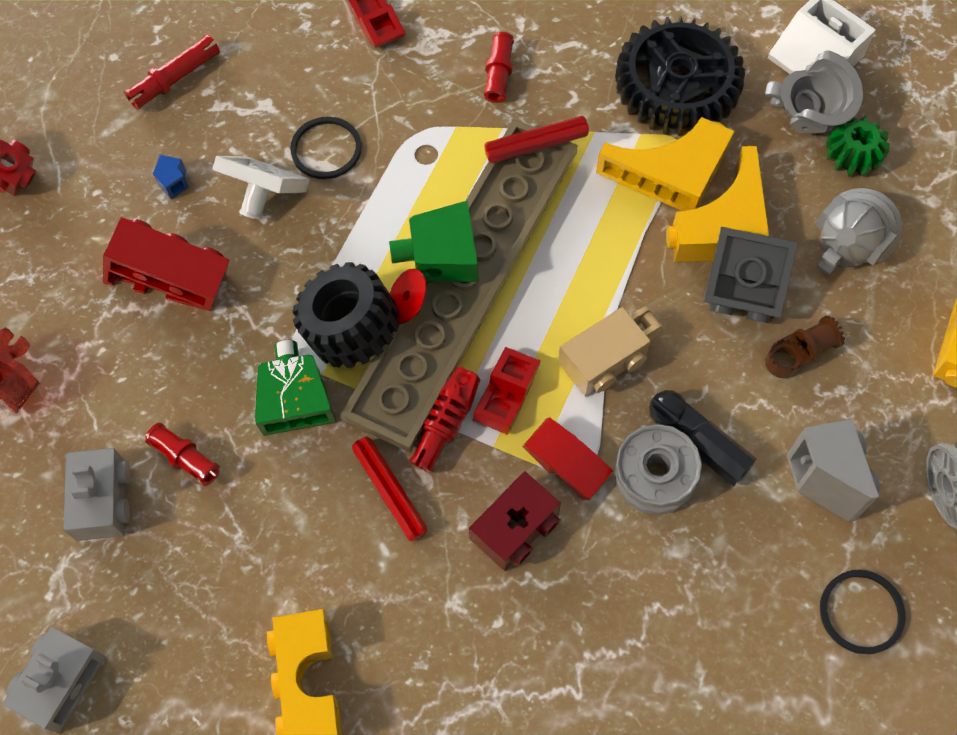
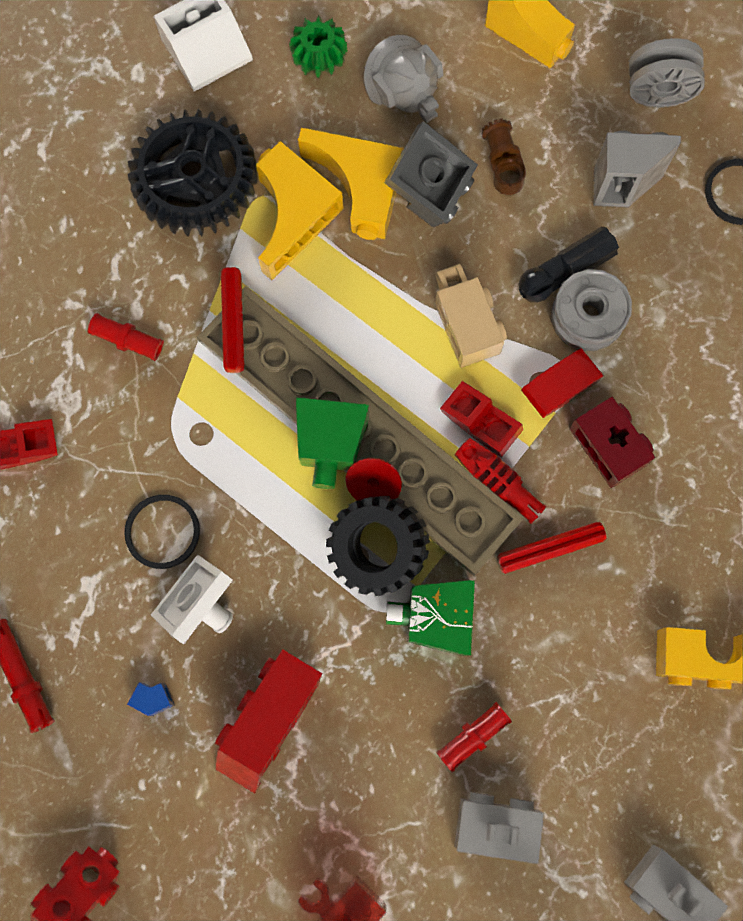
camera: 75 degrees left, 10 degrees up
light grey helmet [765,50,863,134] -> none

